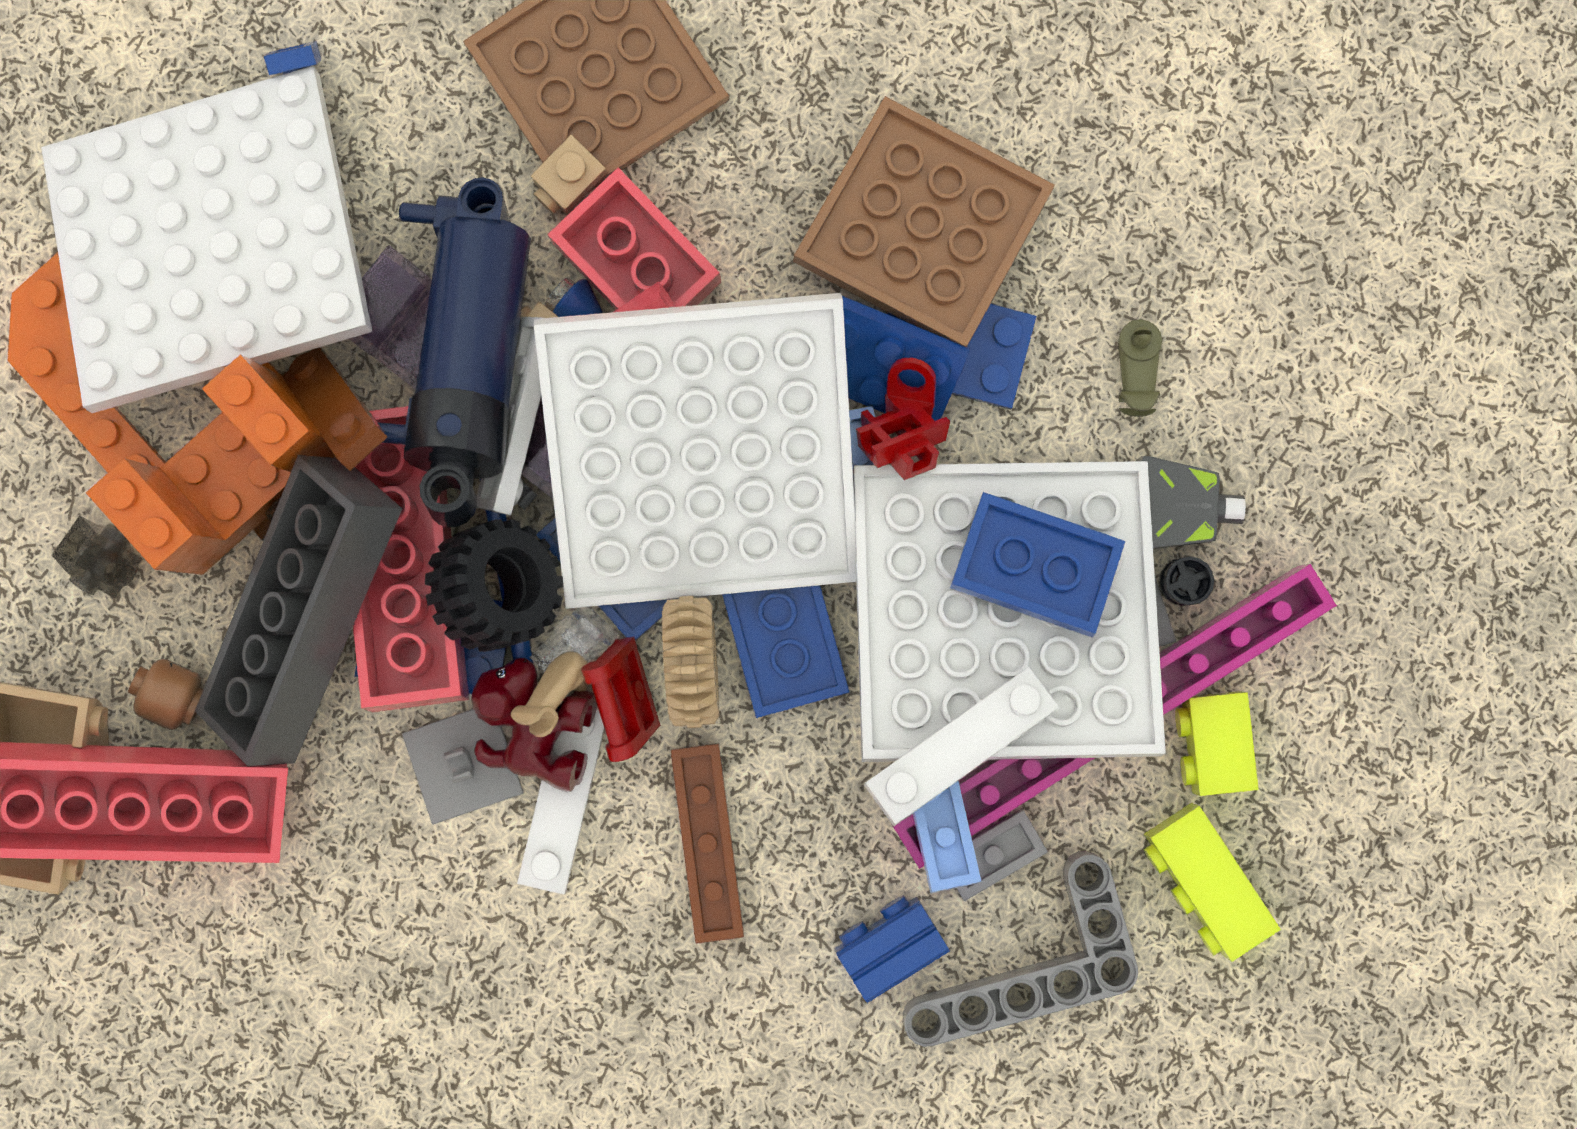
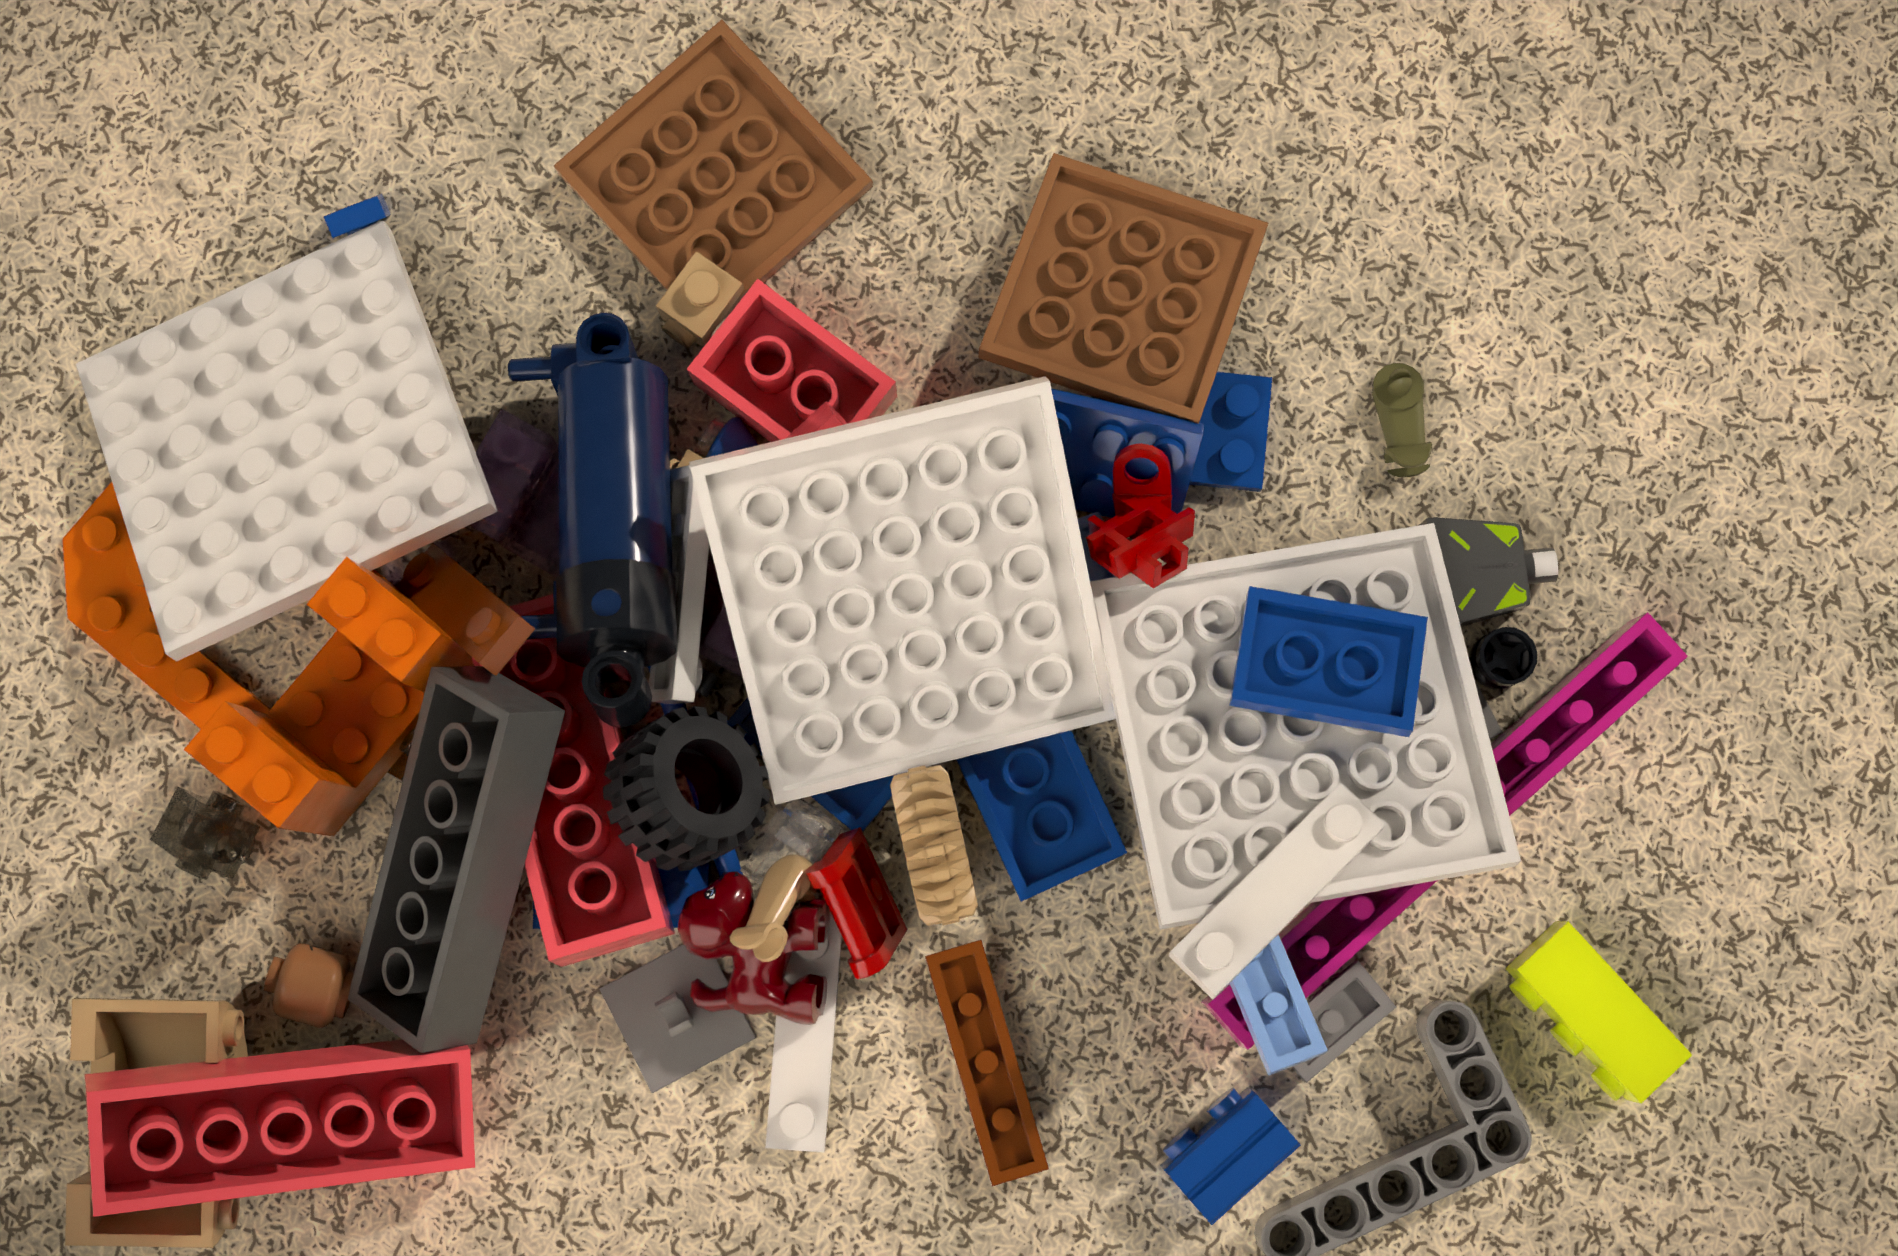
camera: 10 degrees left, 5 degrees down
neon yellow brick [1175,691,1259,796] -> none

